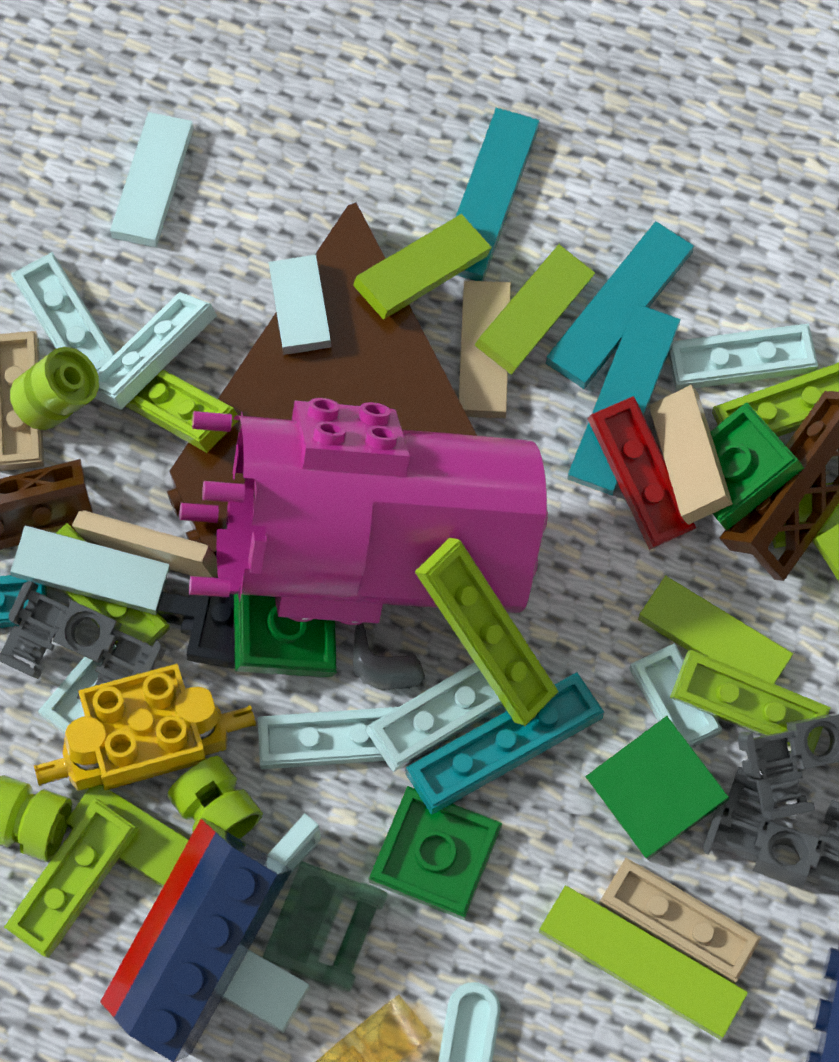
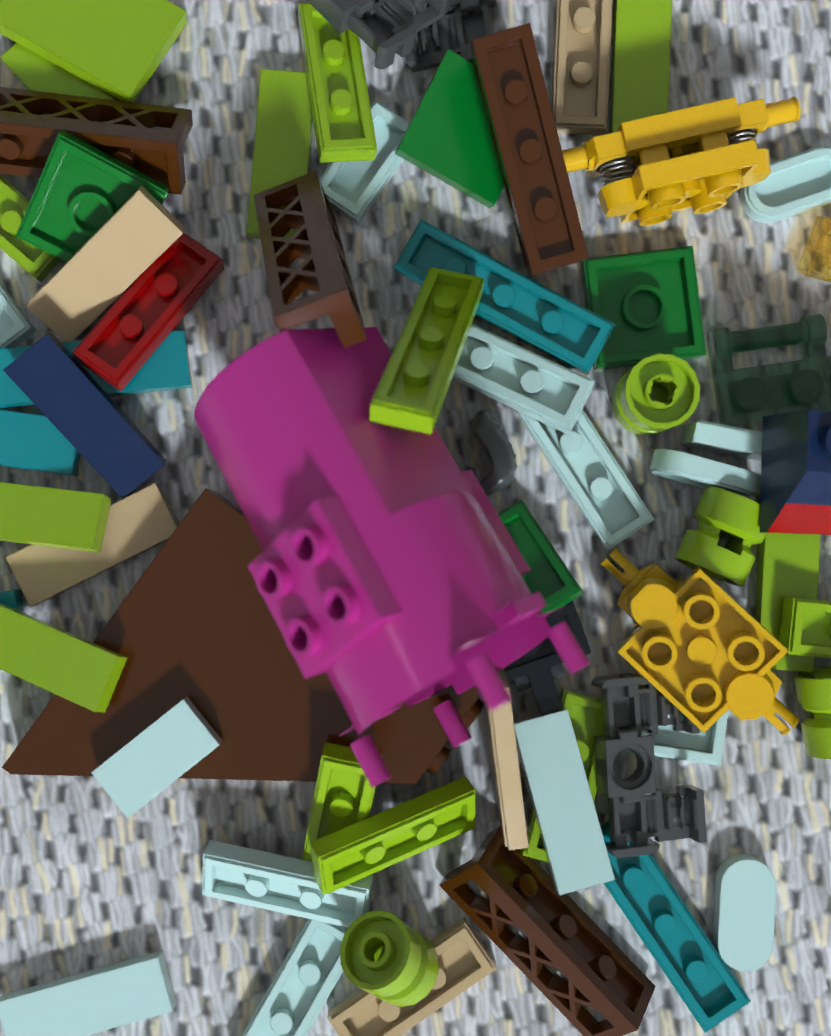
camera: 125 degrees left, 20 degrees up
none -> dark blue tile [3,331,166,499]
none -> reddish brown fence [254,171,368,348]
none -> lime tile [310,776,476,895]
none -> reddish brown fence [471,23,589,278]
none -> yellow piece [562,96,800,226]
none -> lime wheel [611,354,700,436]
none -> light aqua tile [650,449,761,500]

